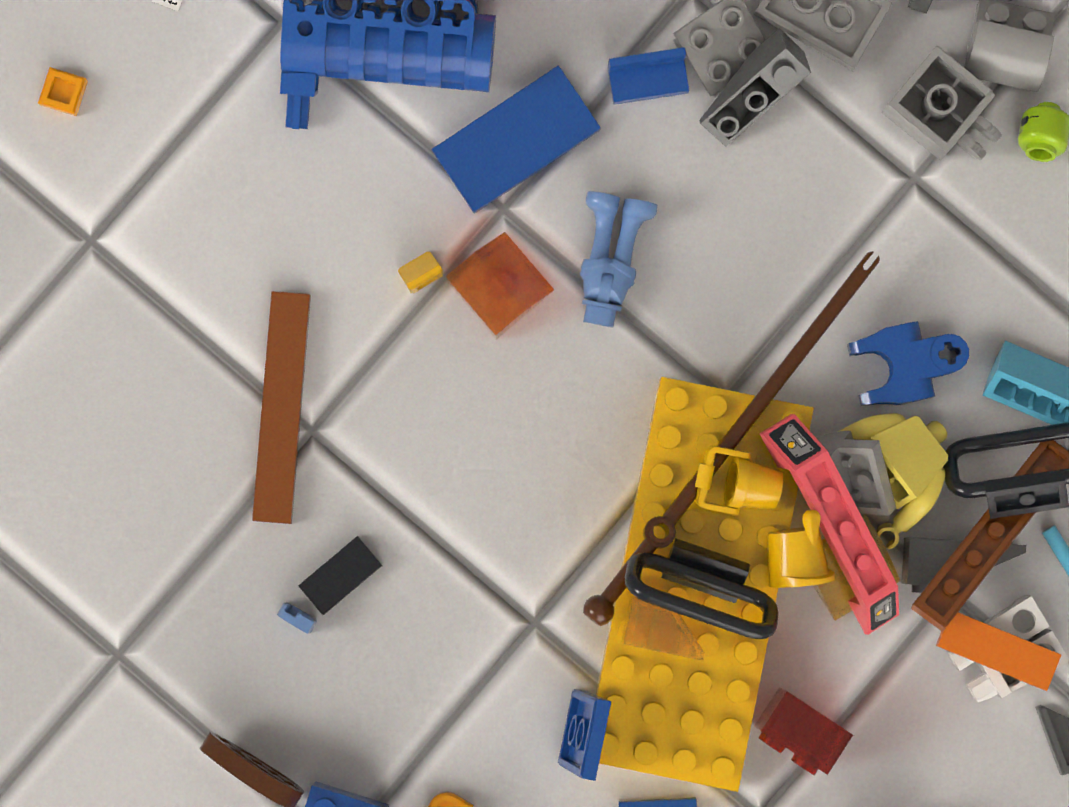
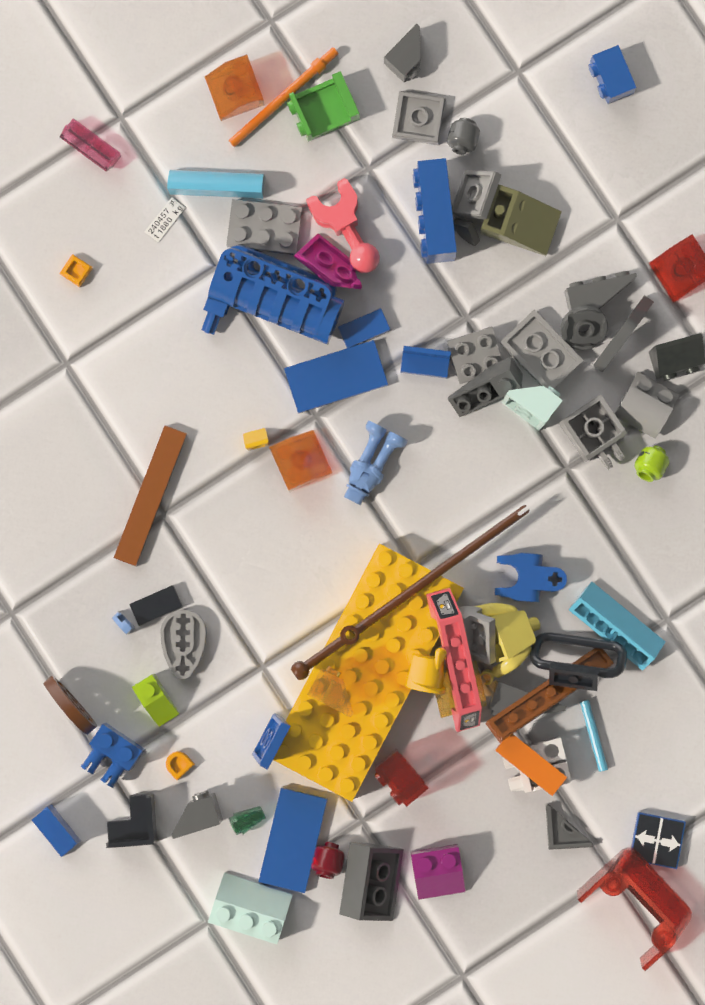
camera: 25 degrees right, 0 degrees up
black bar [625,538,779,639] -> none
yellow piece [695,446,783,515] -> none
none -> lime slope [132,674,179,727]
none -> light grey piece [160,610,207,679]
none -> blue tile [338,308,390,348]
none -> light aqua slope [501,386,563,431]

